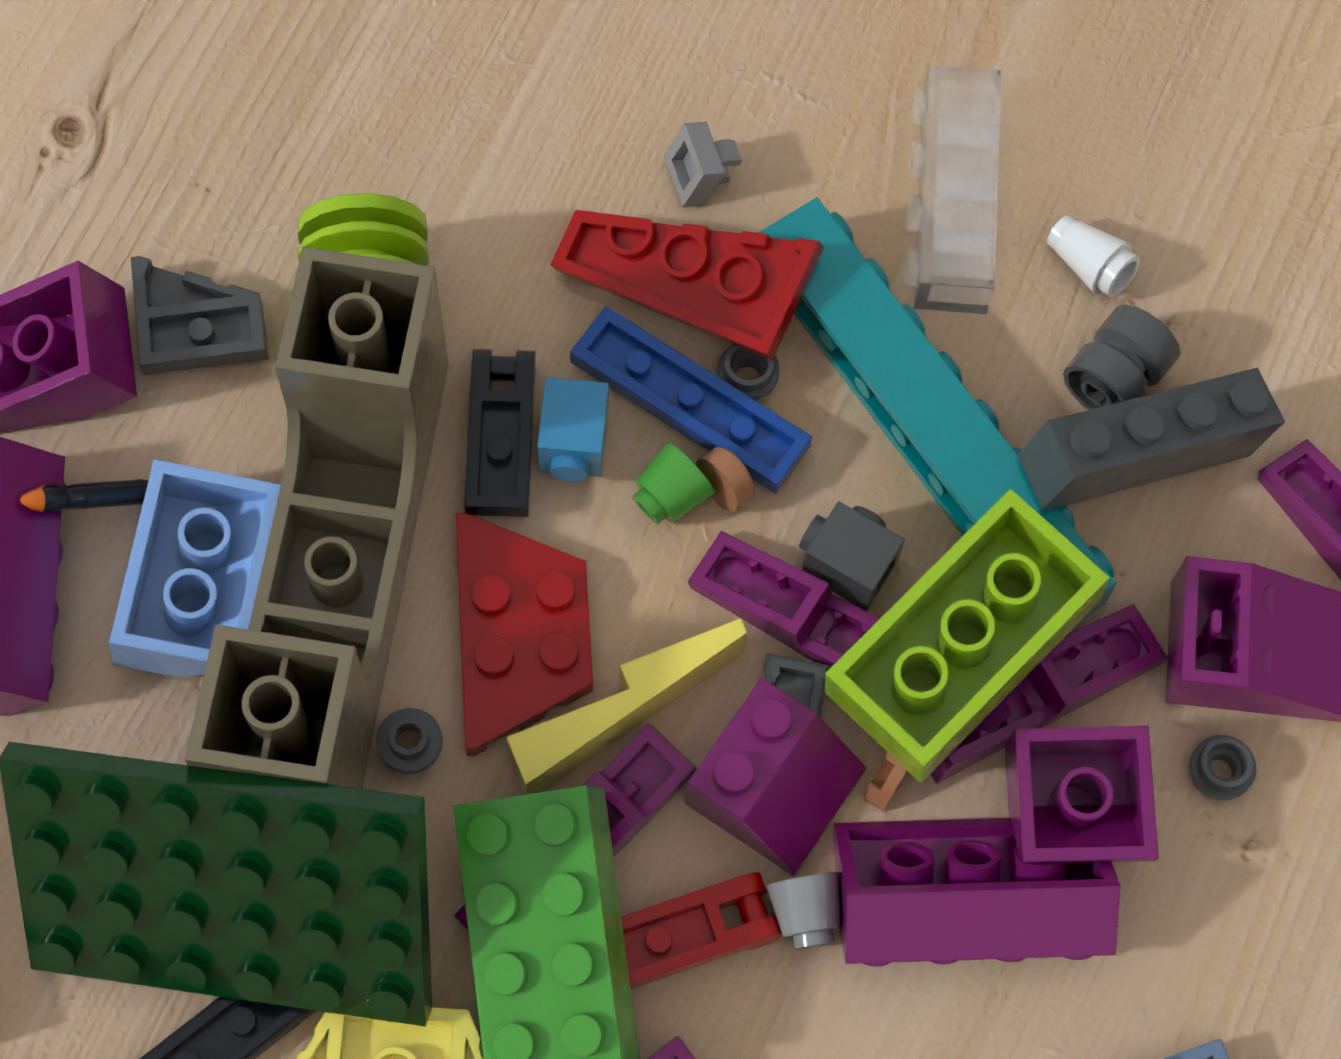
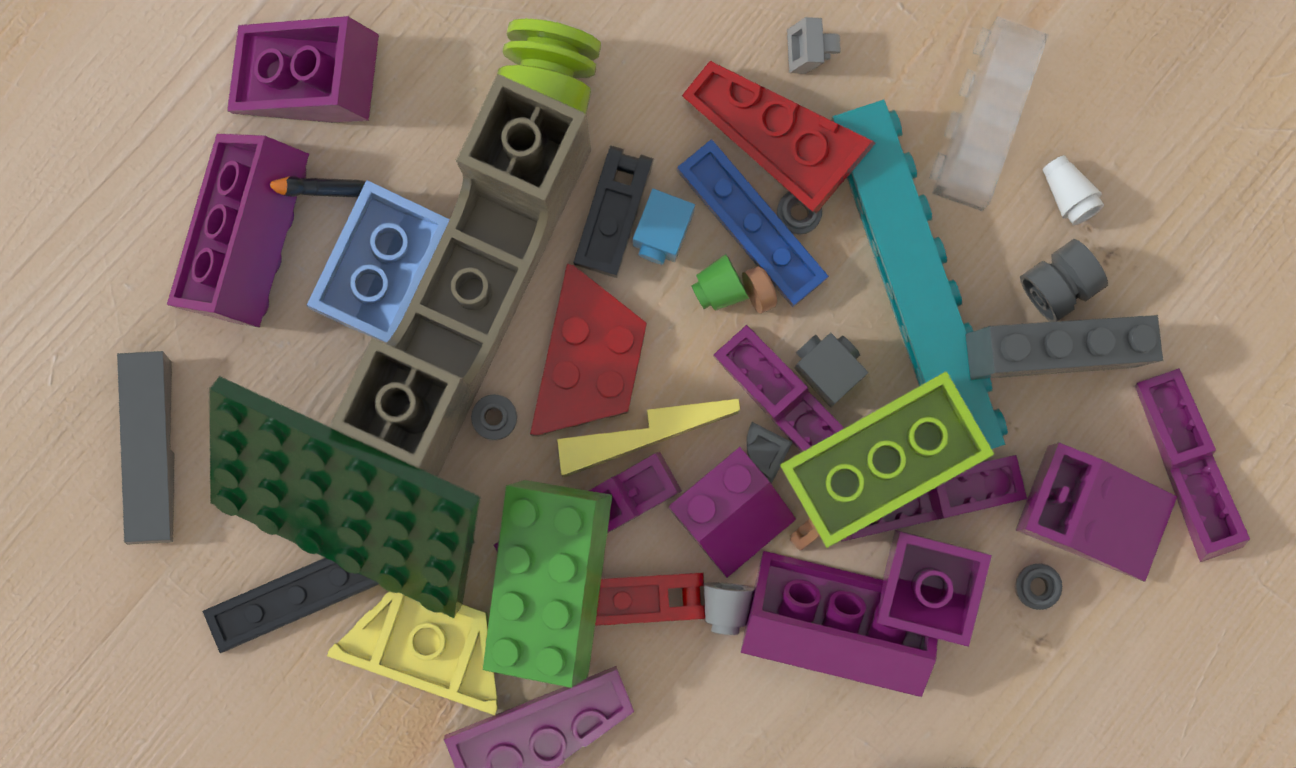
camera: 20 degrees right, 15 degrees up
dark grey wing [131,256,268,375] -> none

